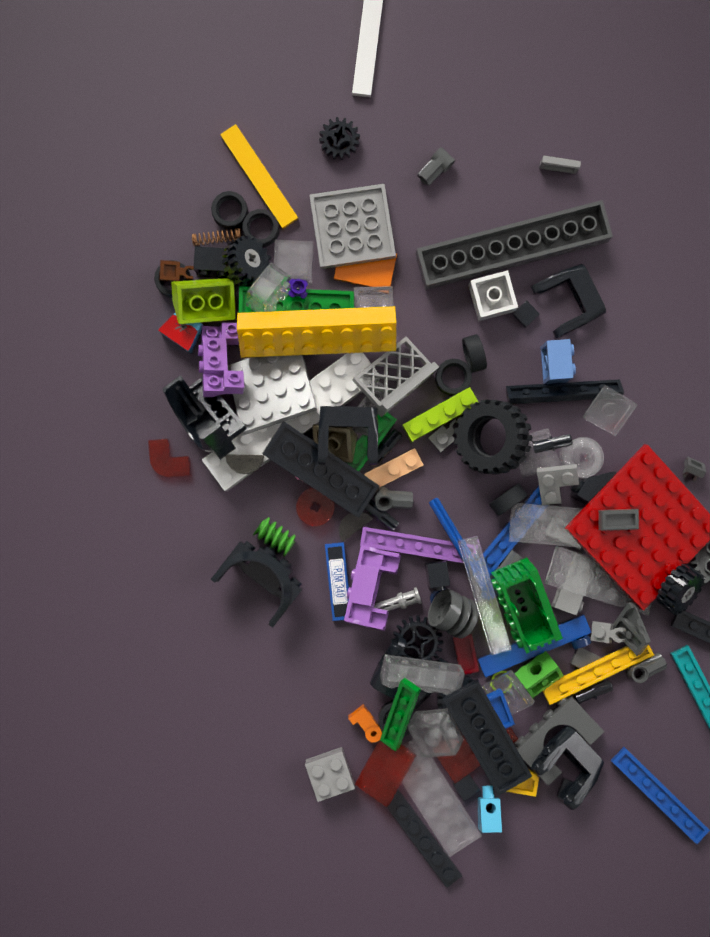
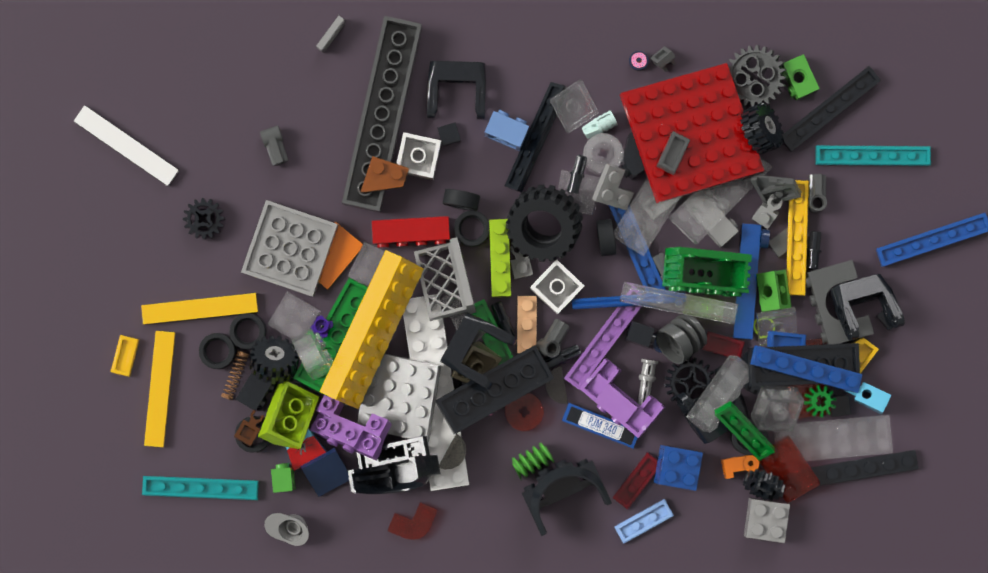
camera: 65 degrees left, 0 degrees up
none -> yellow tile [111,335,140,377]
none -> teal tile [142,476,259,500]
none -> yellow tile [144,331,176,447]
none -> light grey piece [264,513,309,546]
none -> bright green brick [271,463,296,493]
none -> dark blue tile [301,448,349,497]
none -> dark orange wing [361,156,409,193]
none -> red brick [372,216,450,248]
none -> white brick [530,259,584,314]
none -> light aqua hinge [582,110,618,139]
none -> dark red tile [612,452,658,510]
none -> light blue tile [614,499,674,544]
none -> tile [629,51,649,71]
none -> blue brick [654,445,703,491]
none -> black gear [743,469,786,501]
none -> blue plate [750,346,863,393]
none -> green gear [803,385,837,418]

